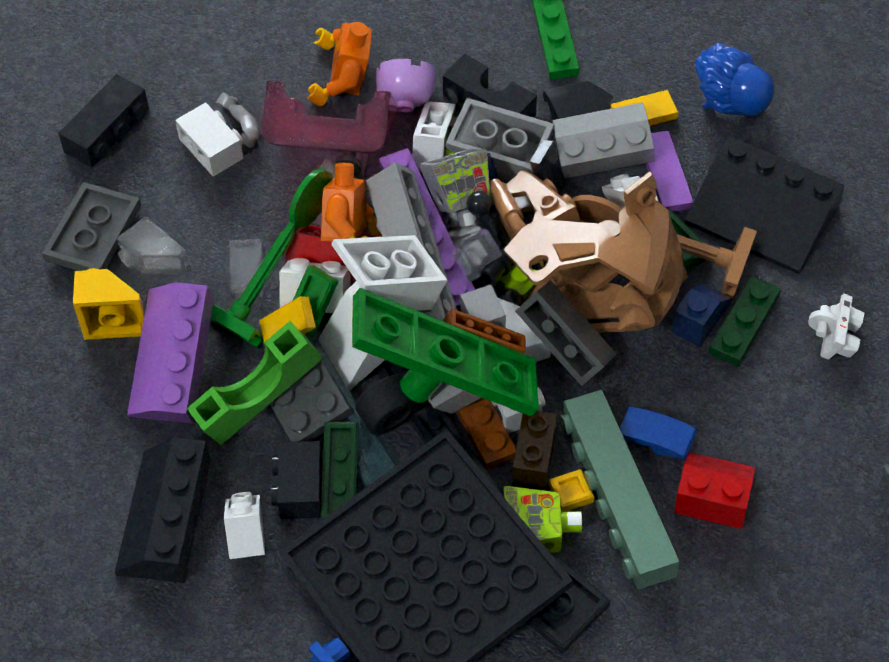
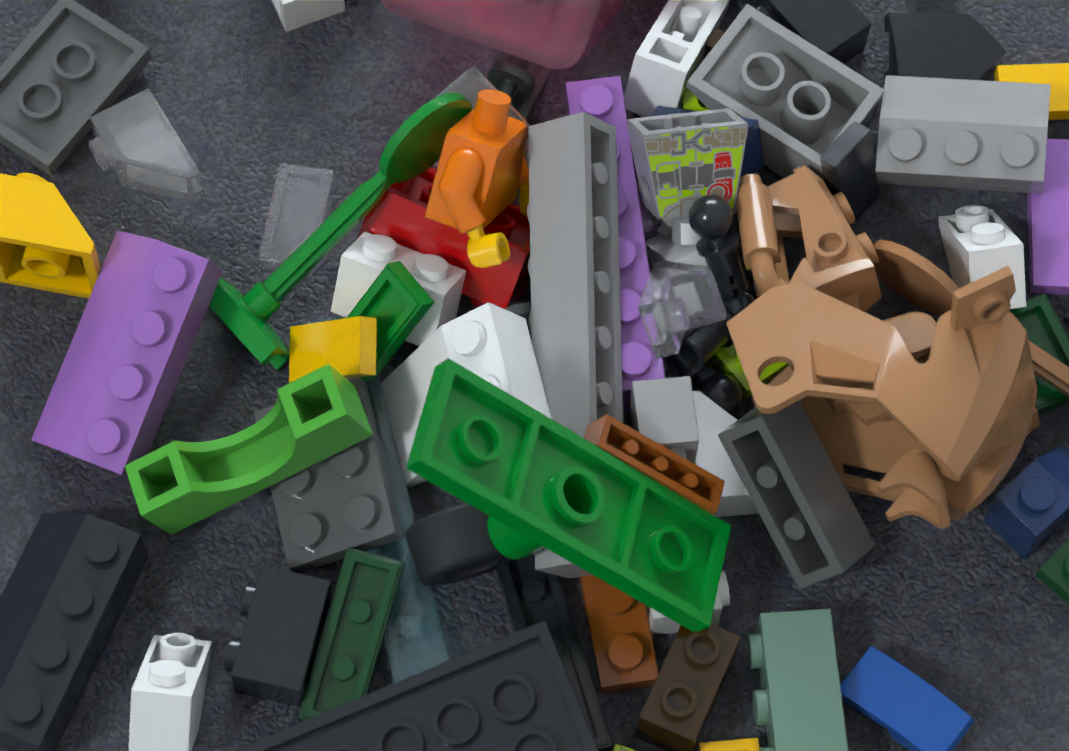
camera: 10 degrees right, 10 degrees up
white slope [331,235,447,311] -> none

